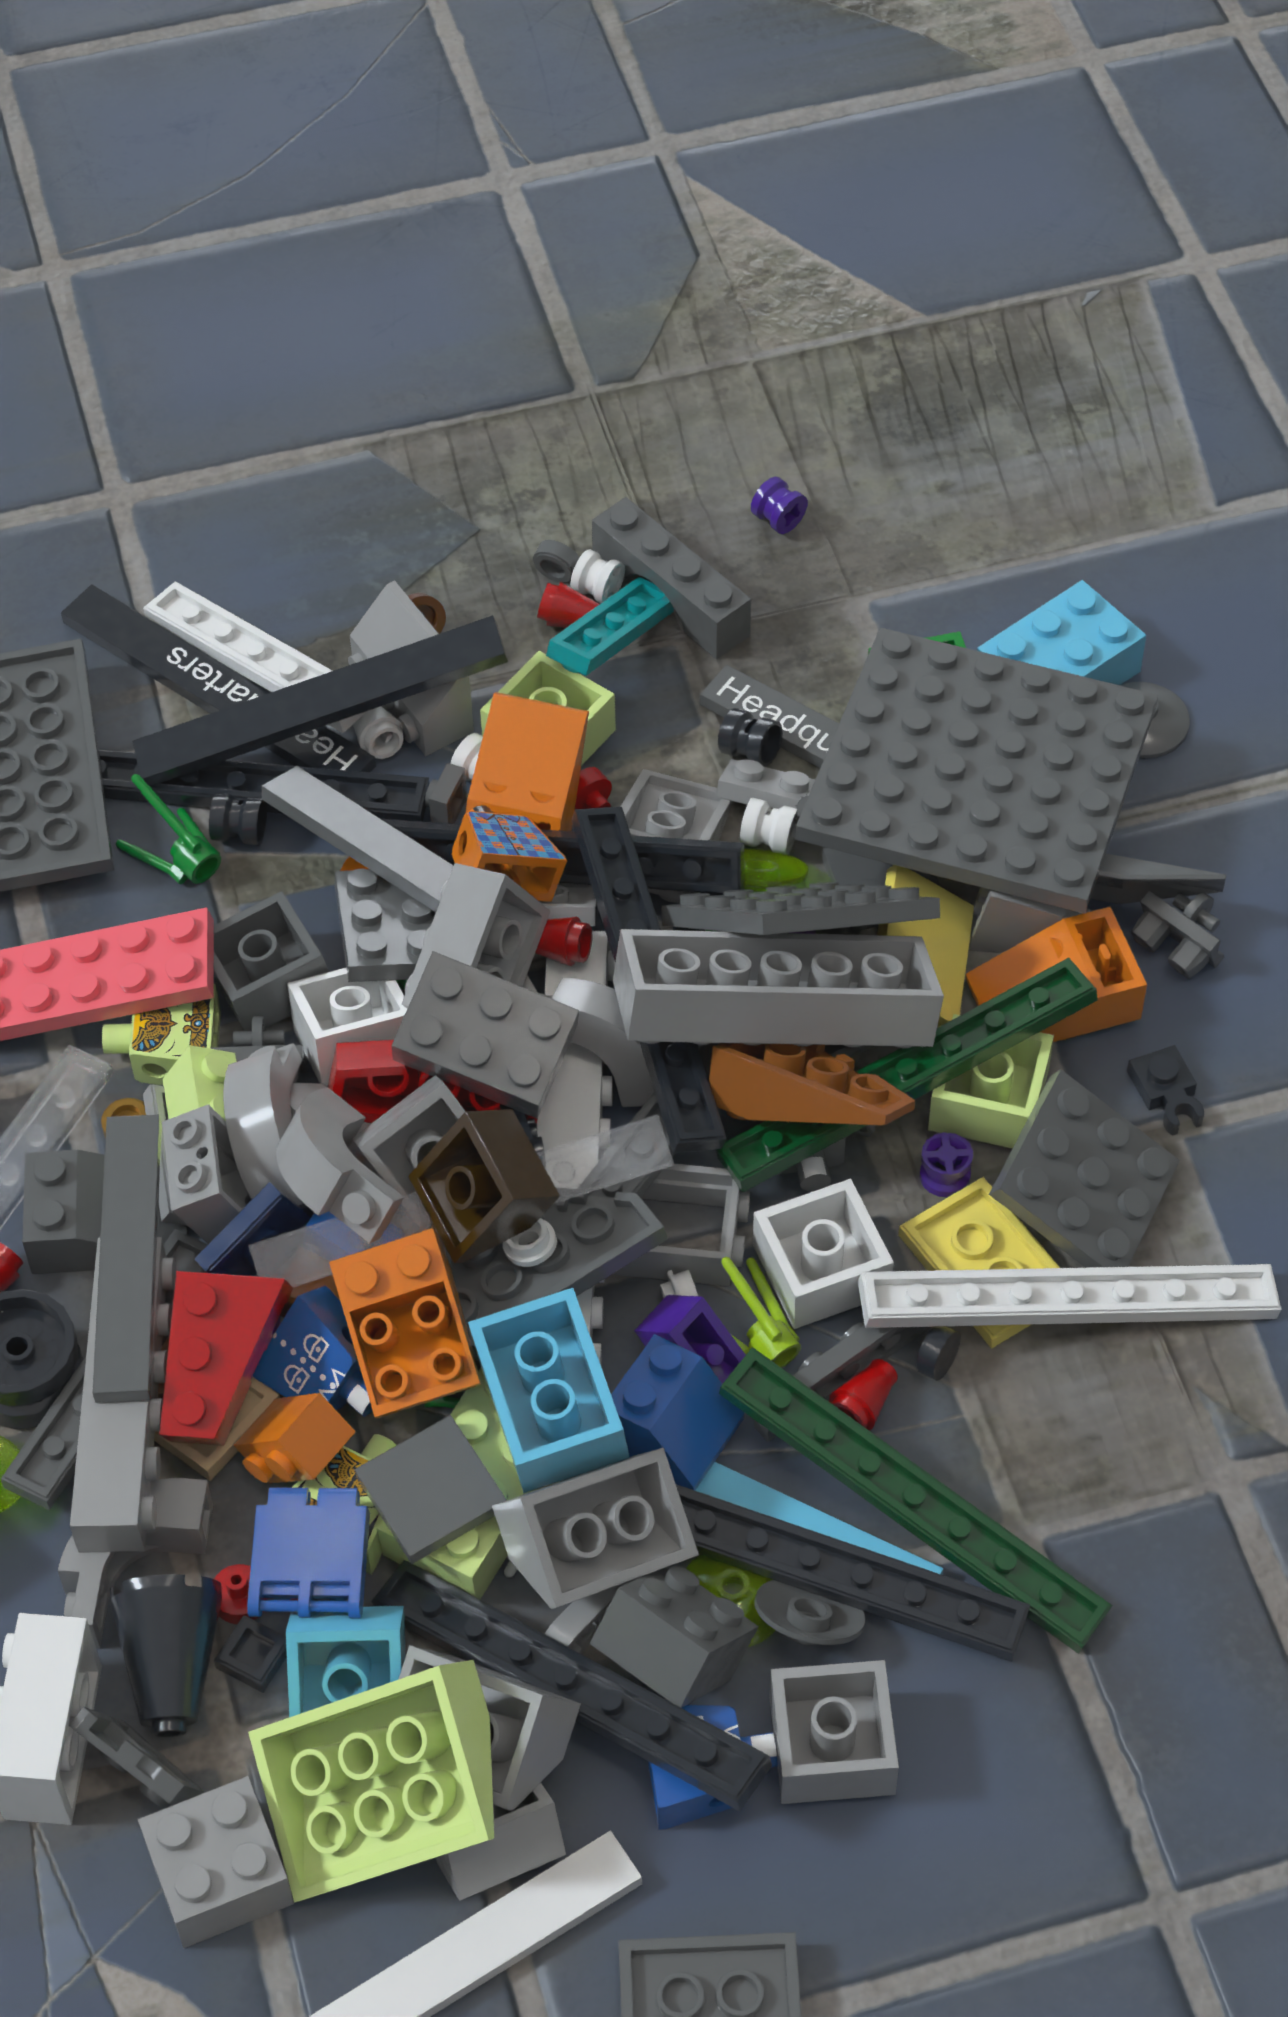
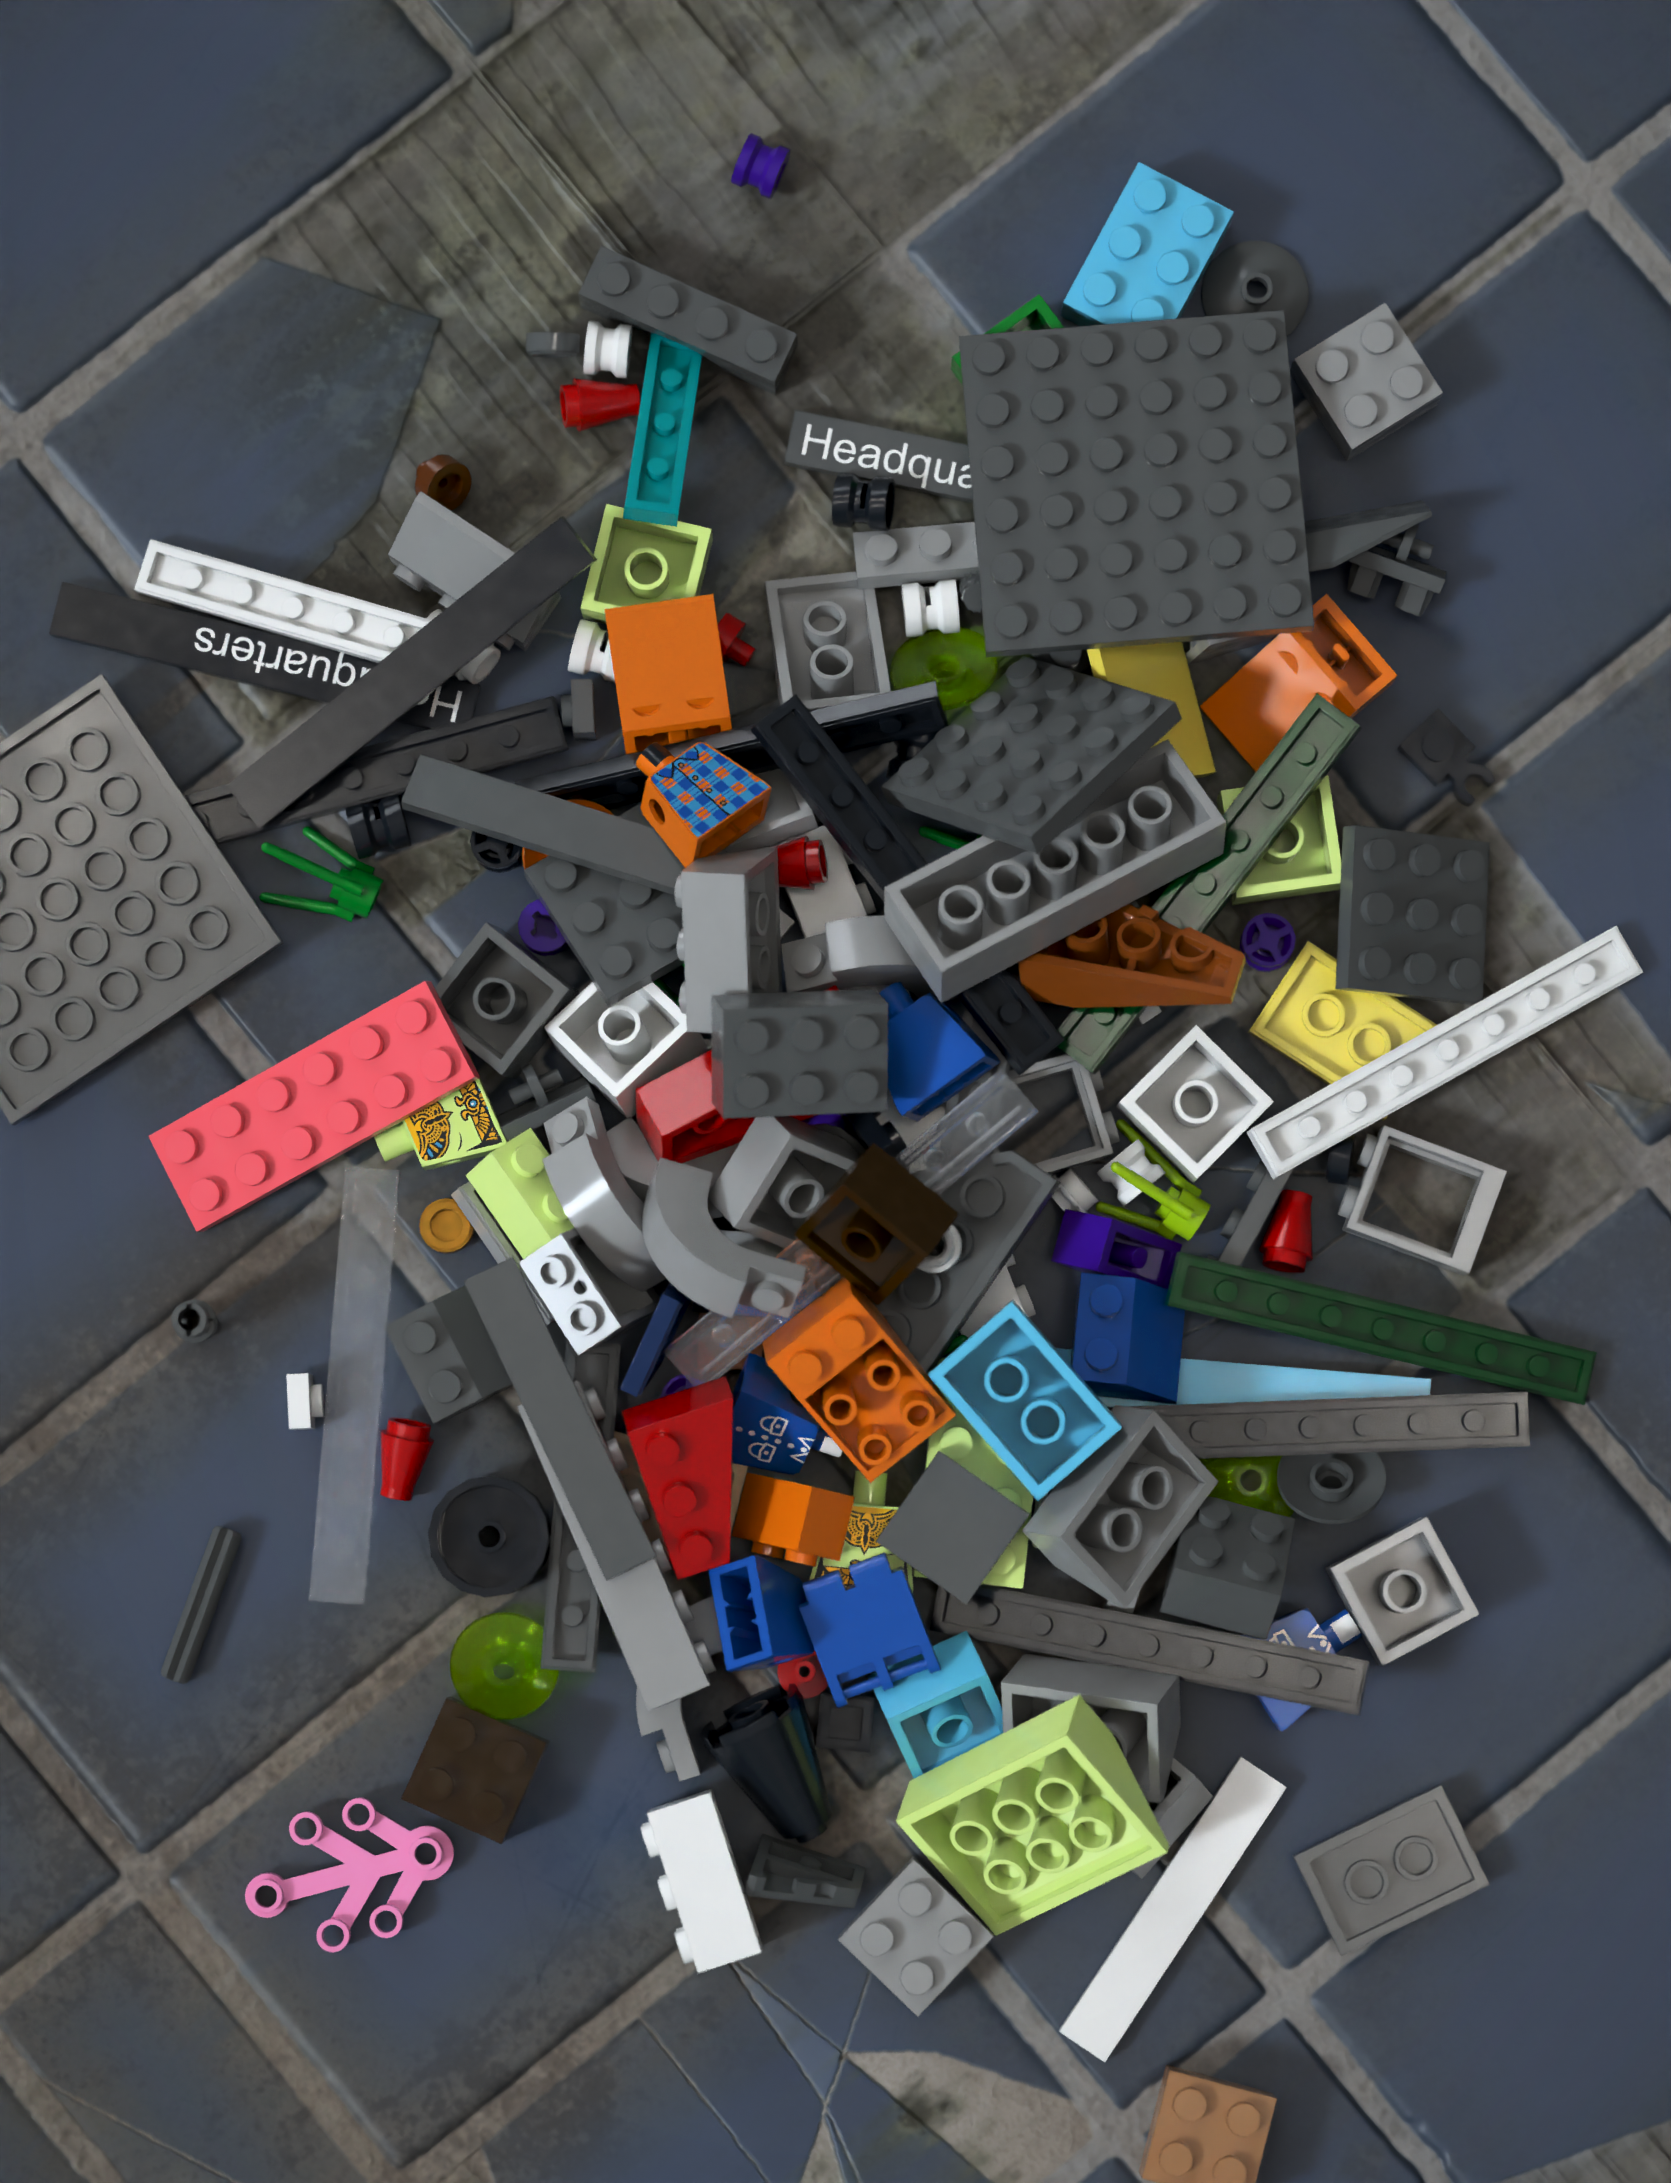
camera: 25 degrees left, 30 degrees up
none -> black wheel [470,831,523,873]
none -> dark purple wheel [518,899,568,957]
none -> blue torso [708,1555,814,1672]
none -> blue torso [879,982,1000,1122]
none -> white wheel [1097,1139,1165,1207]
none -> light grey brick [1290,303,1443,462]
none -> light grey window [1338,1125,1507,1276]

